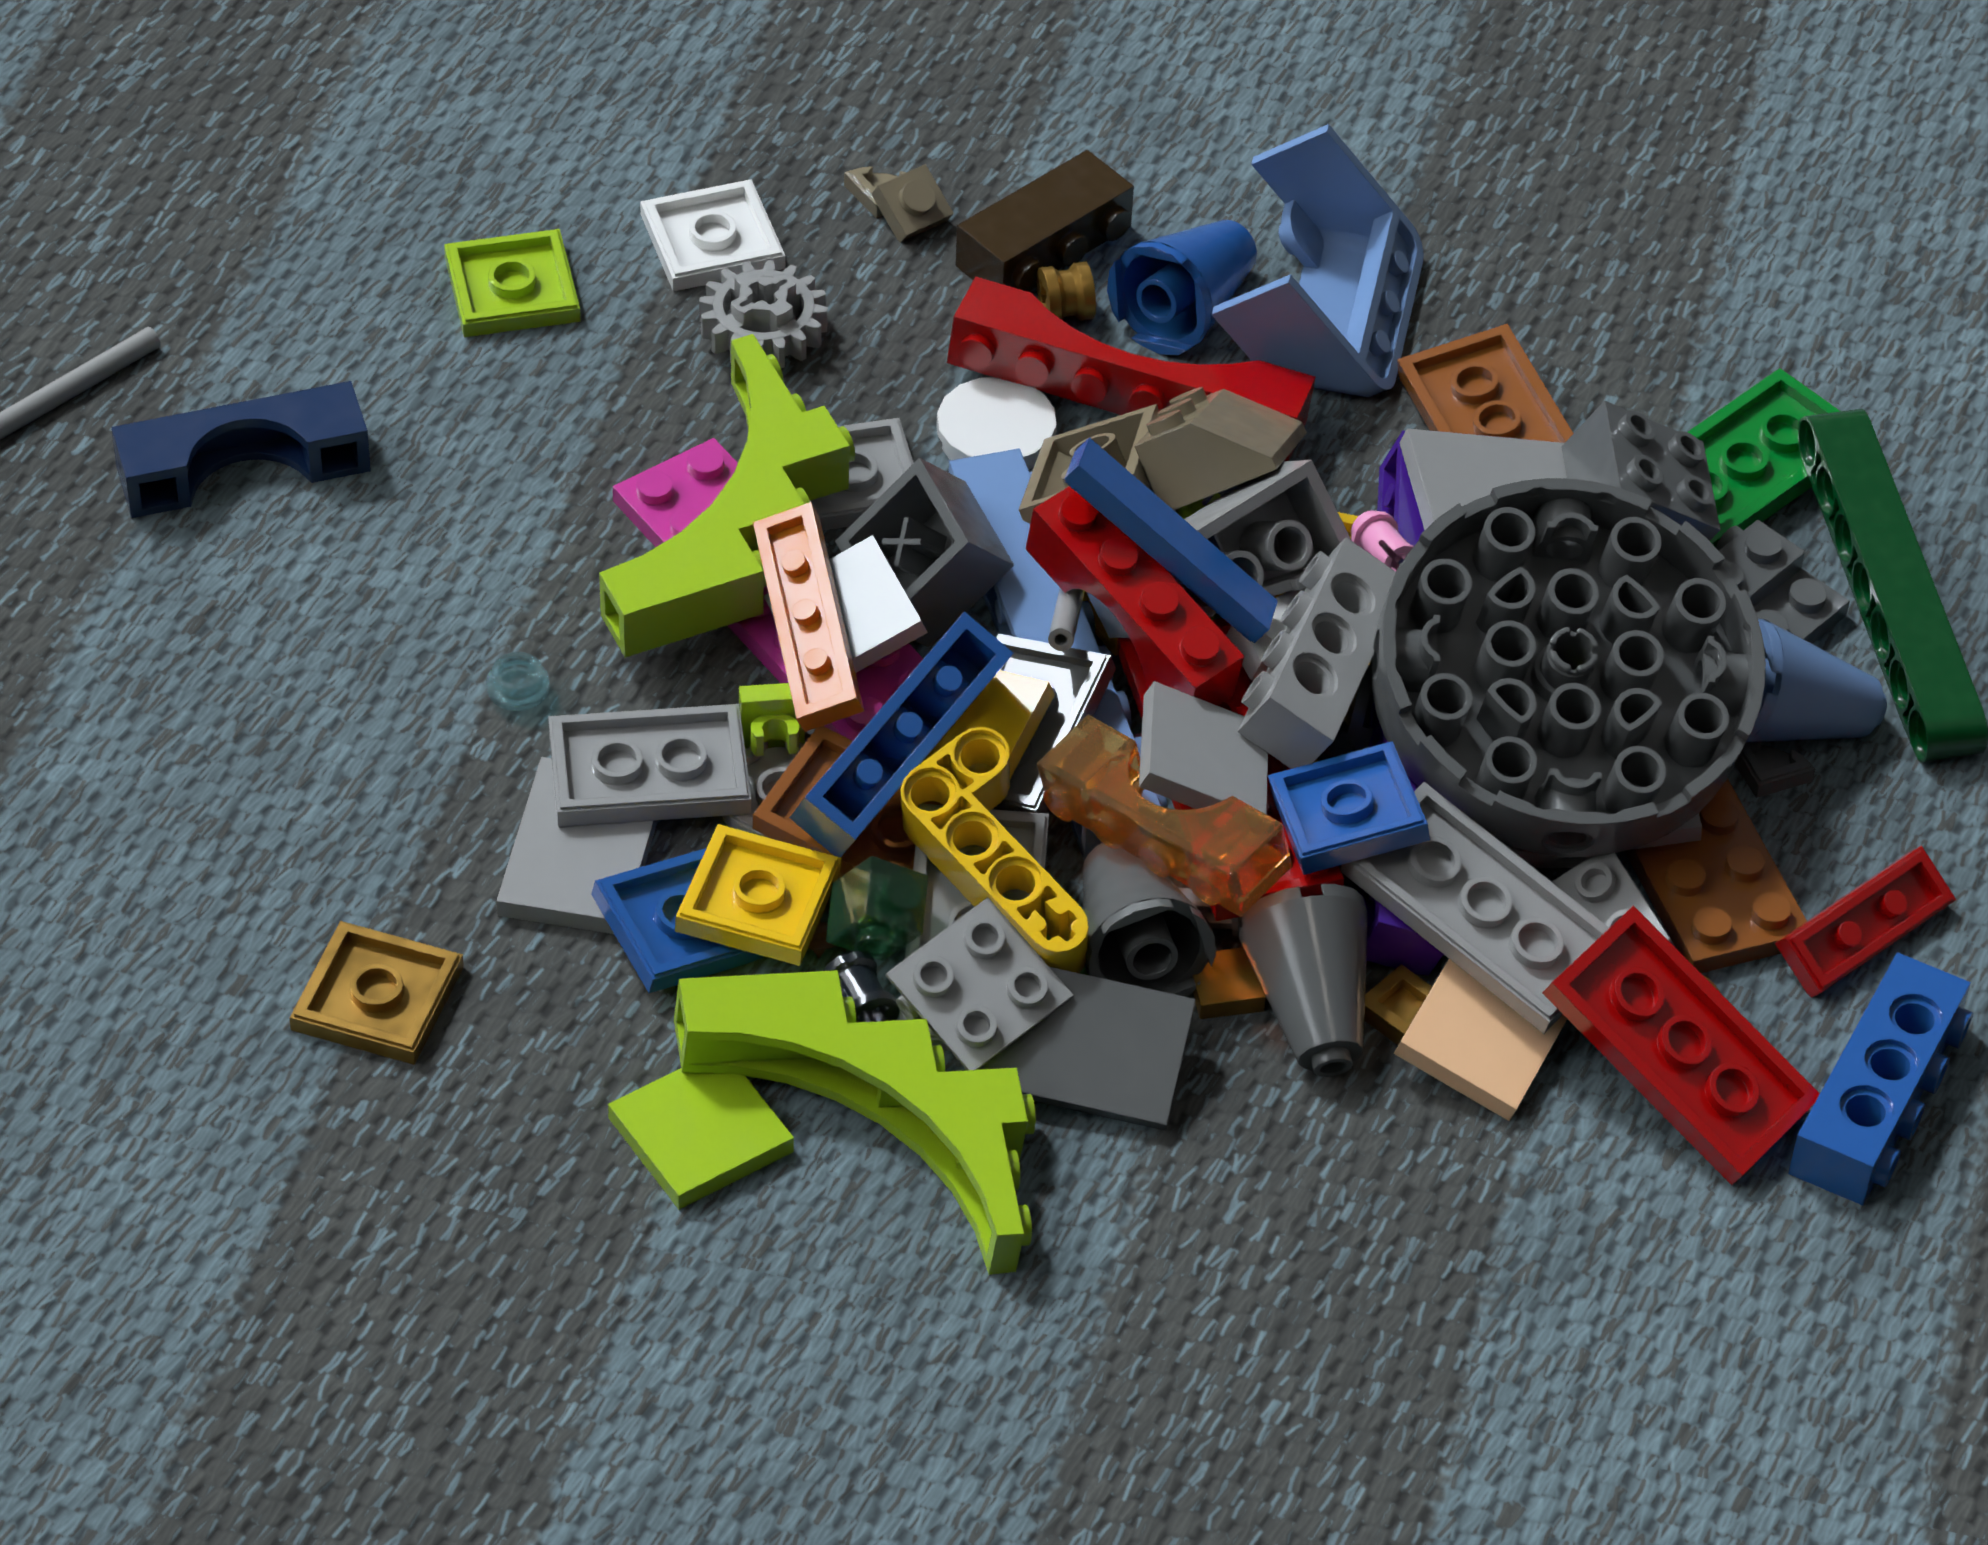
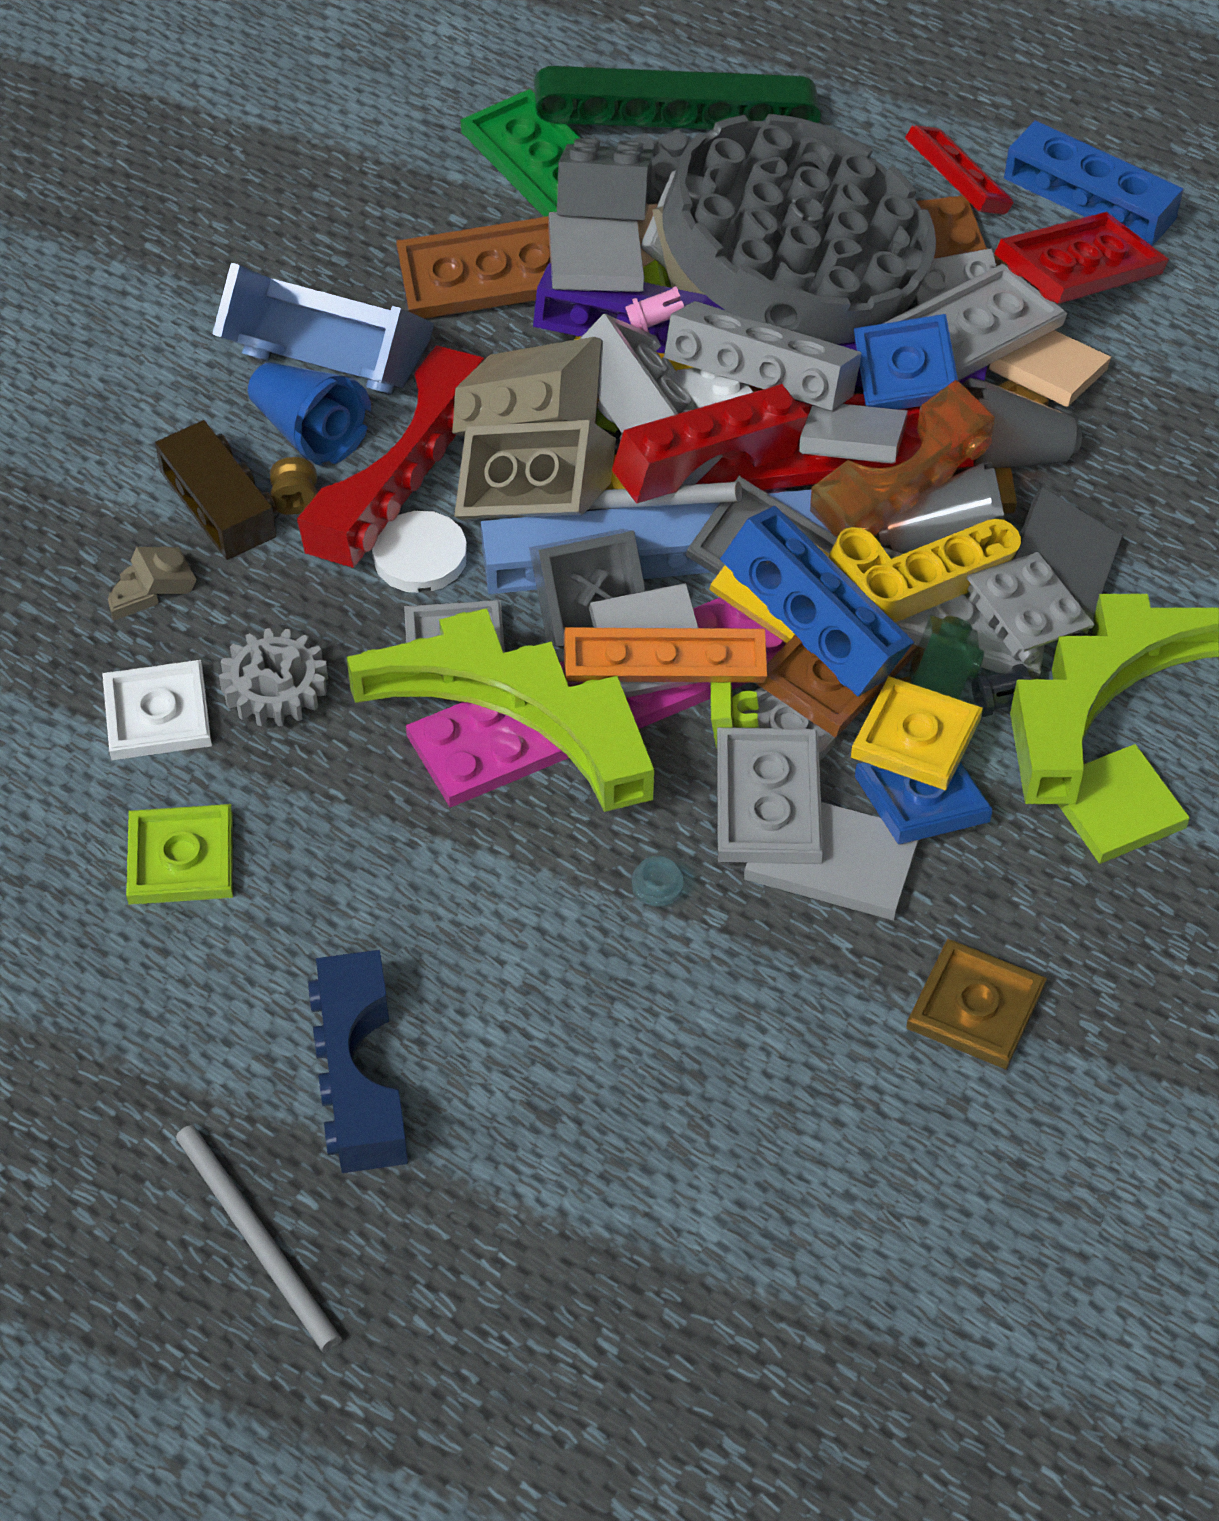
camera: 80 degrees left, 5 degrees up
blue tile [1064,437,1278,644] -> none

